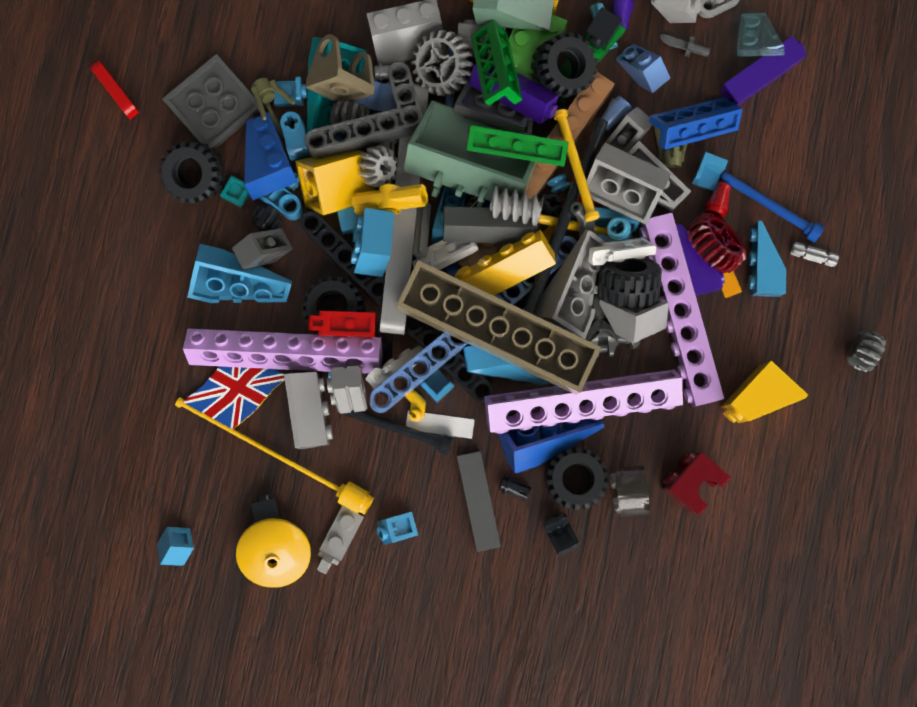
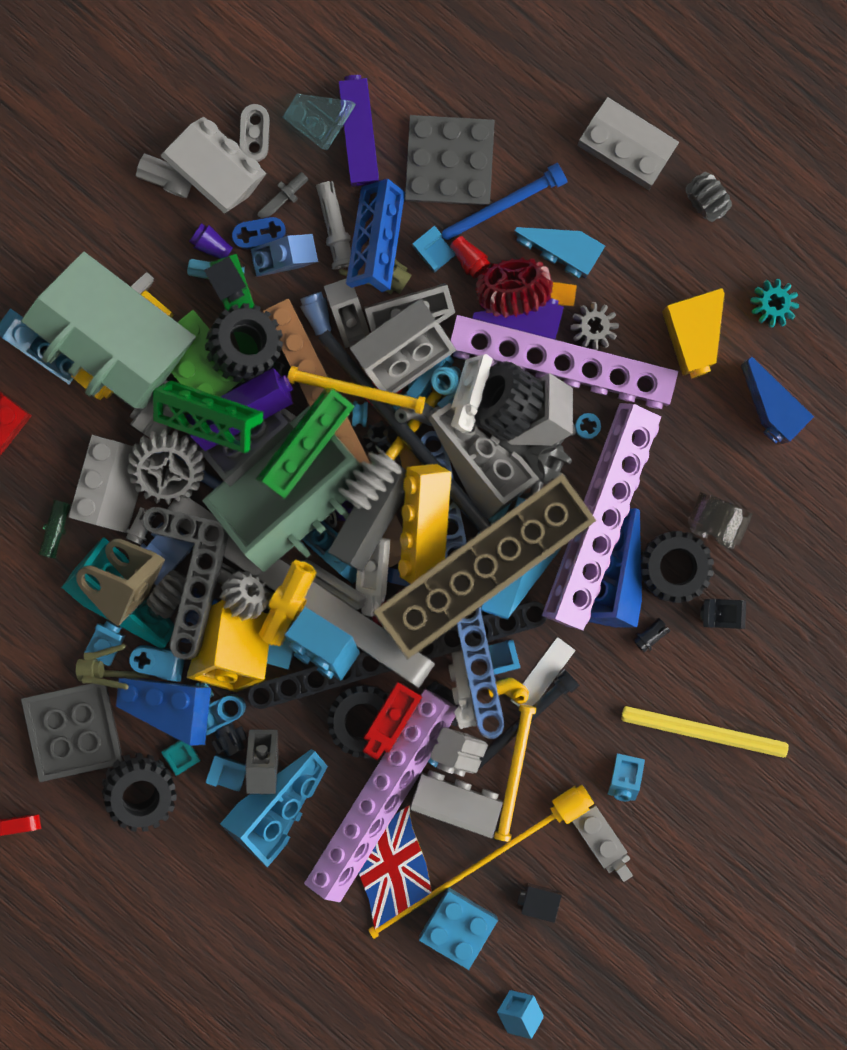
camera: 65 degrees left, 5 degrees up
yellow dish [236,518,311,588] -> none
dark grey tile [457,451,501,552] -> none
dark red piece [662,452,731,515] -> none
light grey axle [791,242,839,267] -> none
none -> clear green pin [38,500,71,559]
none -> dark azure panel [205,754,246,791]
none -> blue beam [232,217,286,249]
none -> light grey pin [316,181,351,269]
none -> dark grey plate [405,115,495,206]
none -> dark azure brick [419,888,498,970]
none -> yellow bar [494,704,536,841]
none -> light grey gear [570,302,619,350]
none -> dark azure bush [575,413,601,439]
none -> light grey slope [577,97,679,190]
none -> light yellow axle [621,706,788,758]
none -> blue slope [741,357,814,444]
none -> teal gear [750,279,799,328]

